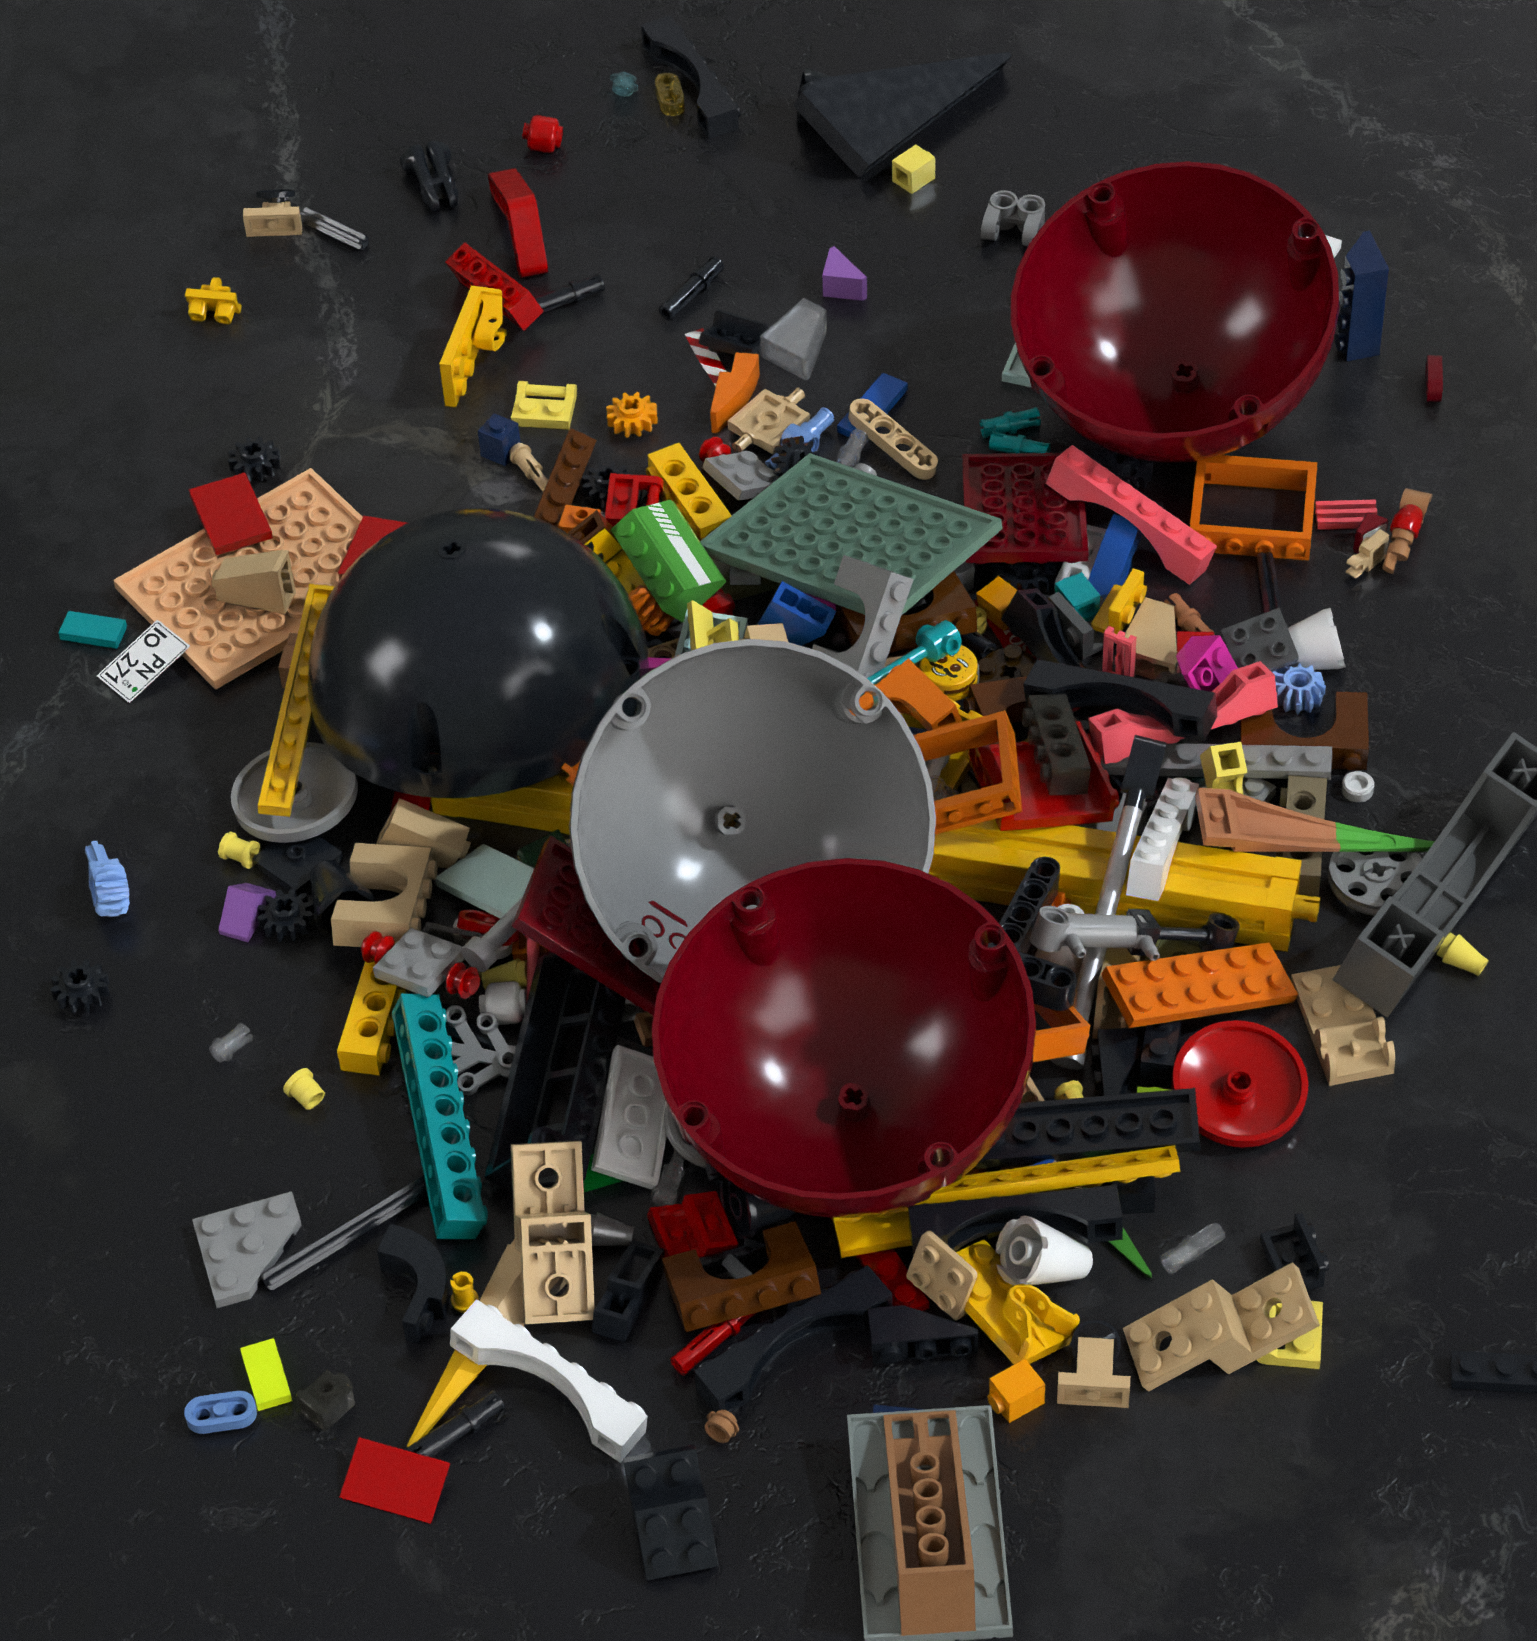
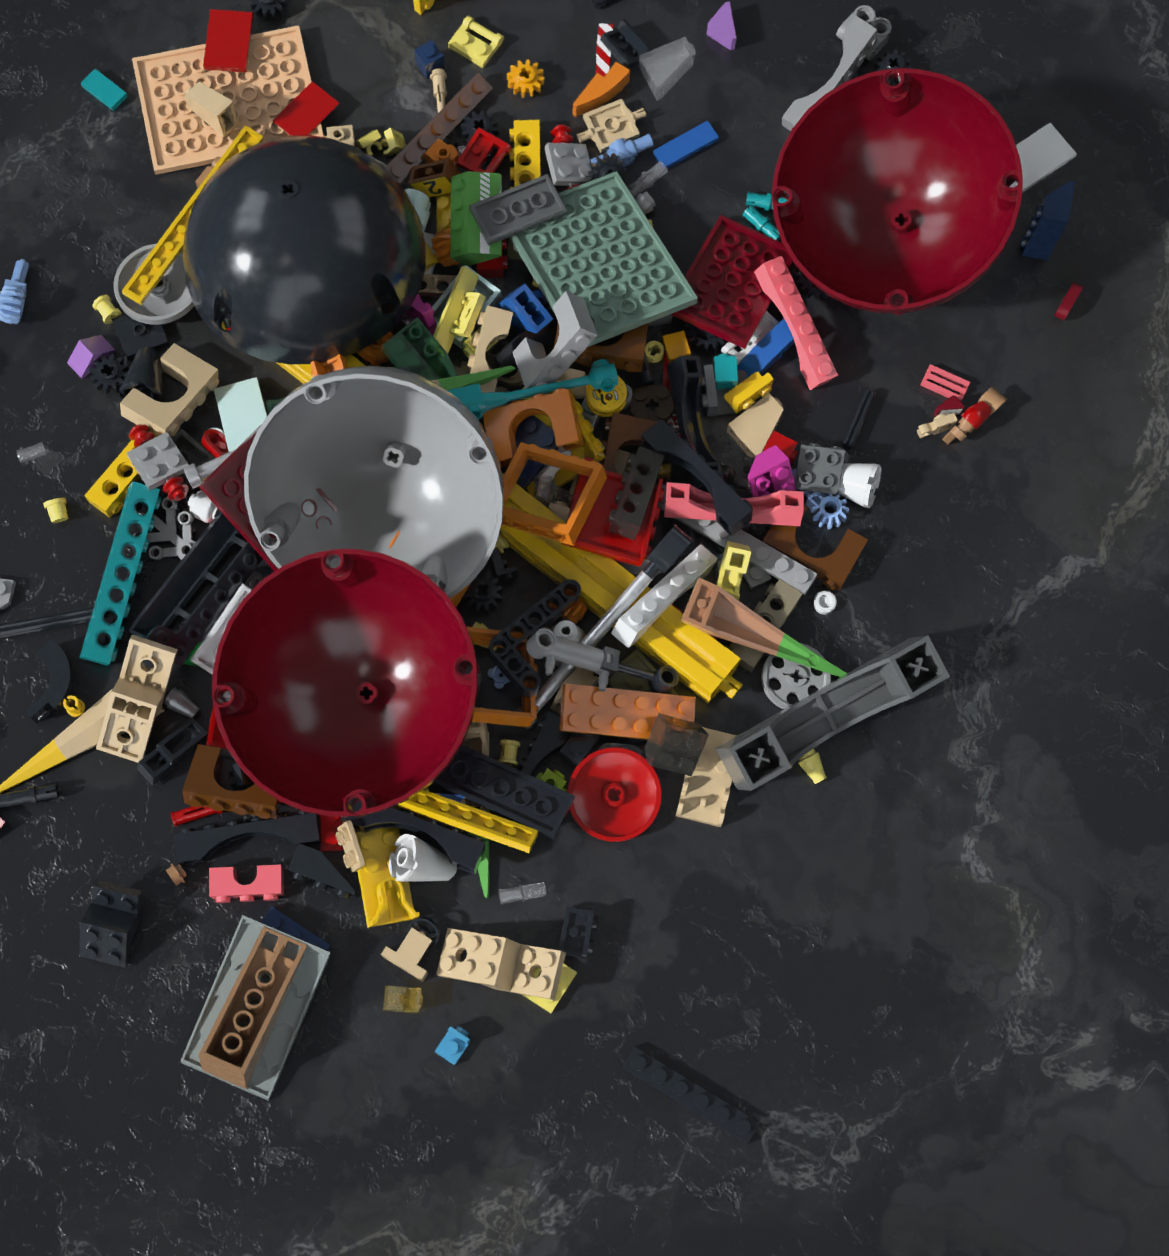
camera: 20 degrees right, 25 degrees up
white sticker [97,619,190,703] -> none
tan slope [376,798,471,868] -> none
white arch [450,1299,648,1463] -> none
tan beam [848,398,938,480] -> none
light orange brick [987,1359,1045,1423] -> none
coral tile [1102,626,1137,678] -> none
nougat pin [1164,593,1215,635] -> none
orange window [1190,455,1318,560] -> none
none -> coral arch [209,865,284,903]
none -> clear yellow bracket [383,986,423,1013]
none -> dark azure bracket [435,1025,471,1065]
none -> dark grey tile [469,174,567,246]
none -> clear smoke brick [642,713,709,776]
none -> light grey arch [782,16,877,131]

